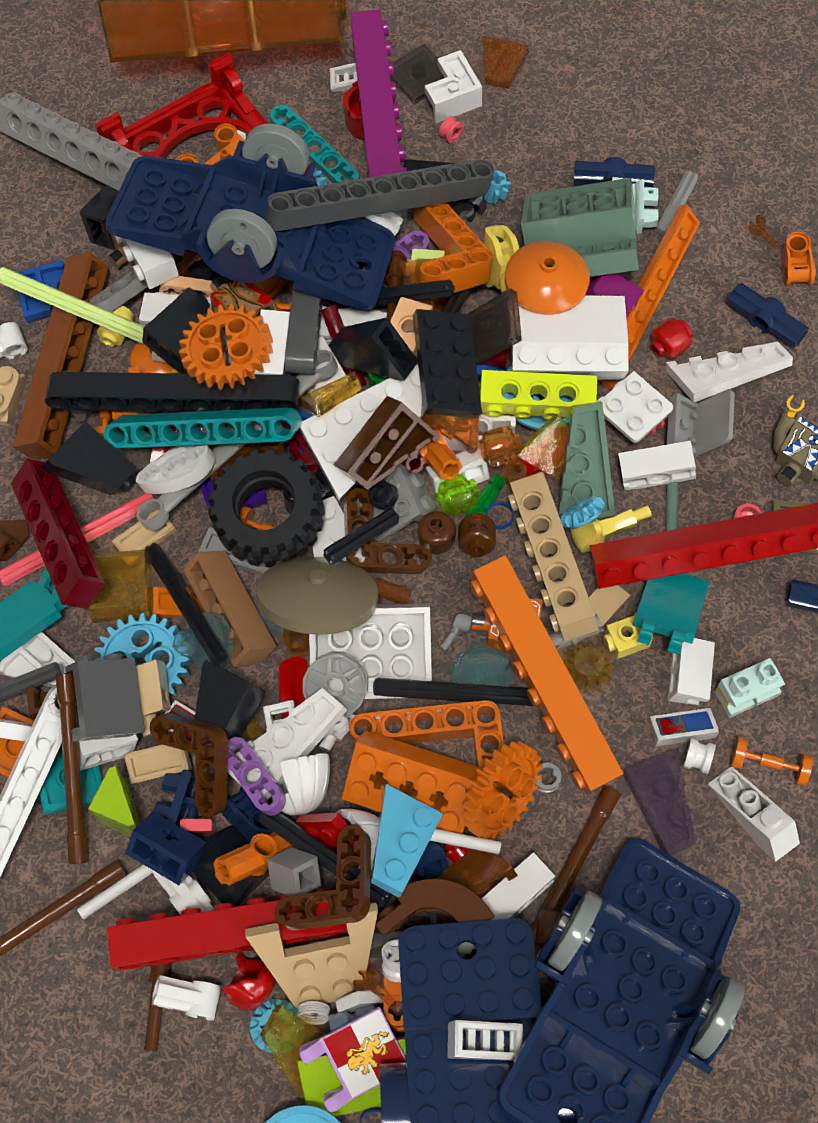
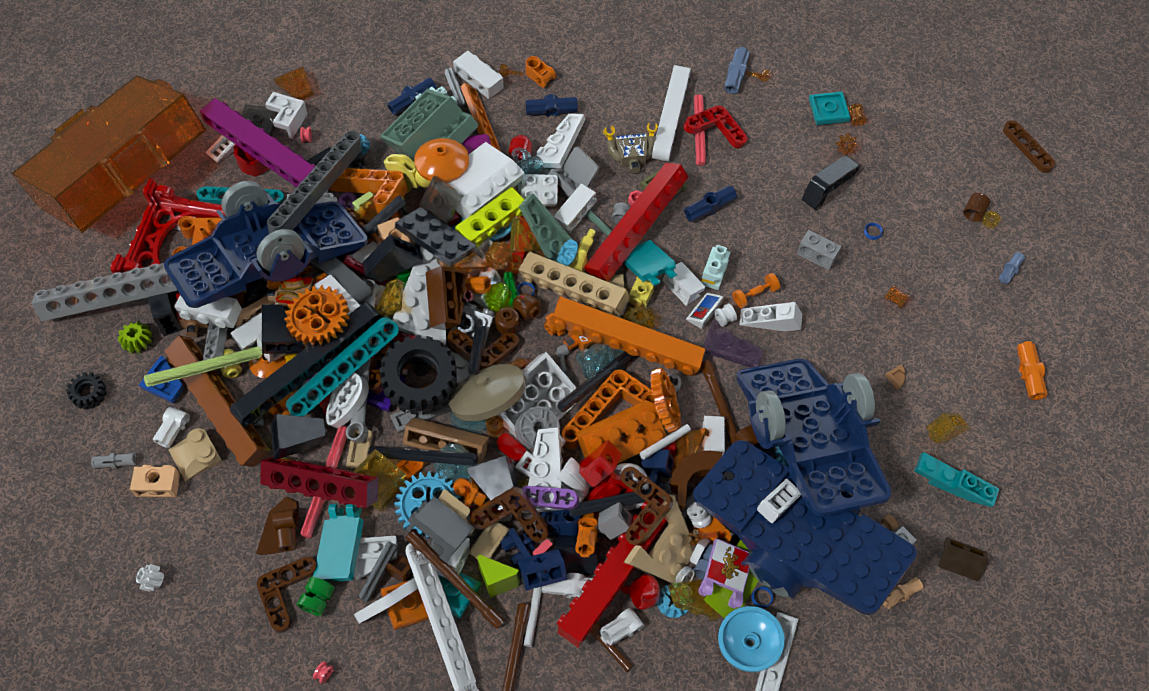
camera: 50 degrees left, 5 degrees down
medium azure wing [370,784,443,898] -> none
none -> lime gear [118,320,153,354]
none -> white brick [453,51,504,99]
none -> orange hips [453,477,487,507]
none -> clear light blue tile [511,147,544,182]
none -> red torso [579,440,622,487]
none -> light grey wheel [611,203,630,223]

